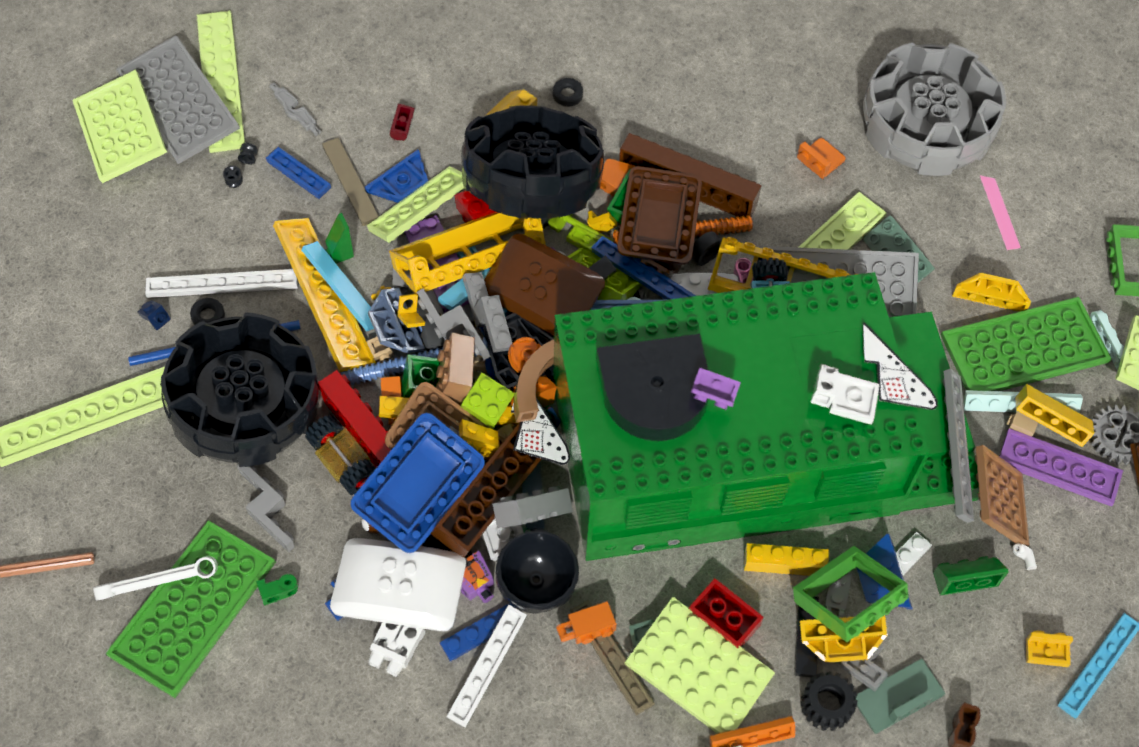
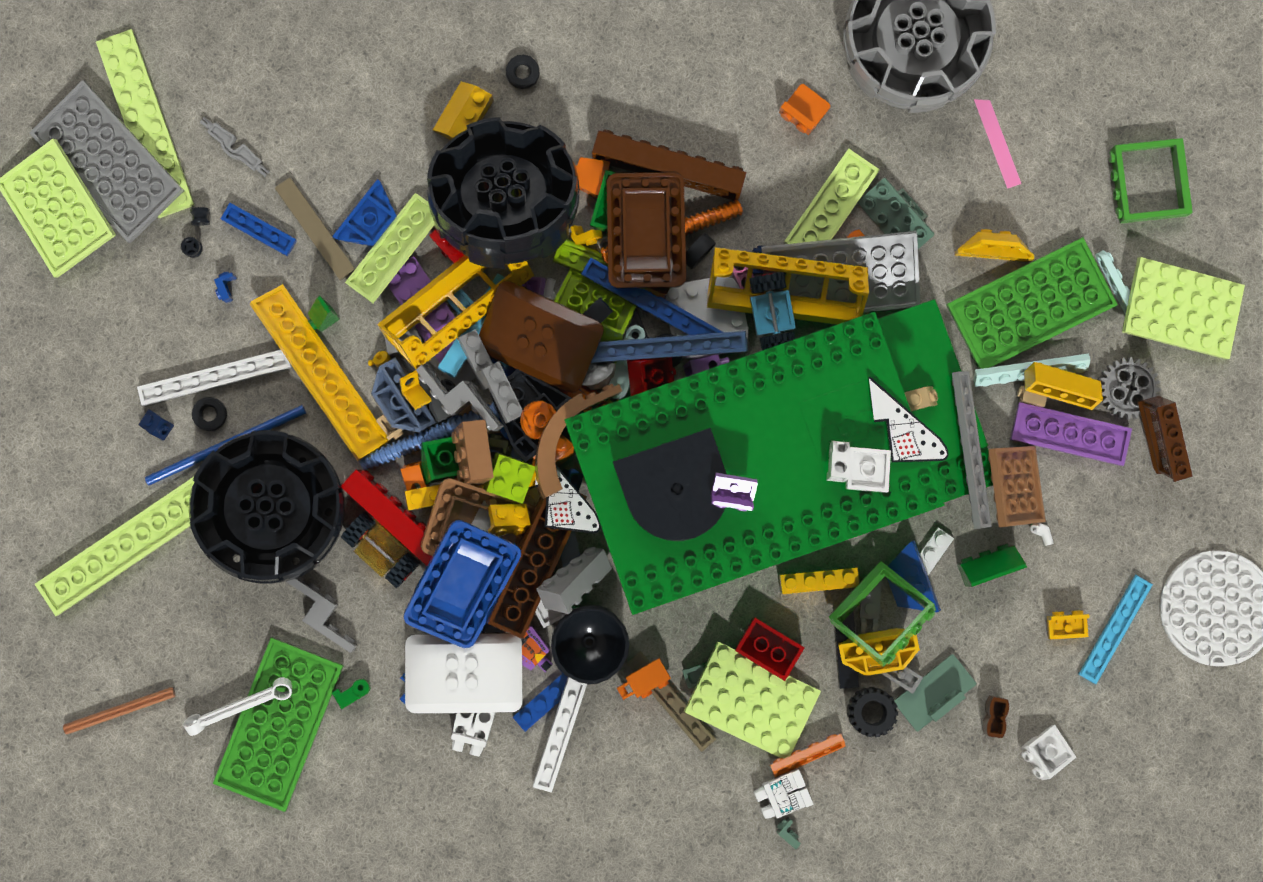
camera: 10 degrees left, 25 degrees up
medium azure tile [301,241,374,332] -> none
dark red brick [390,103,415,141] -> none
none -> blue bracket [214,272,237,303]

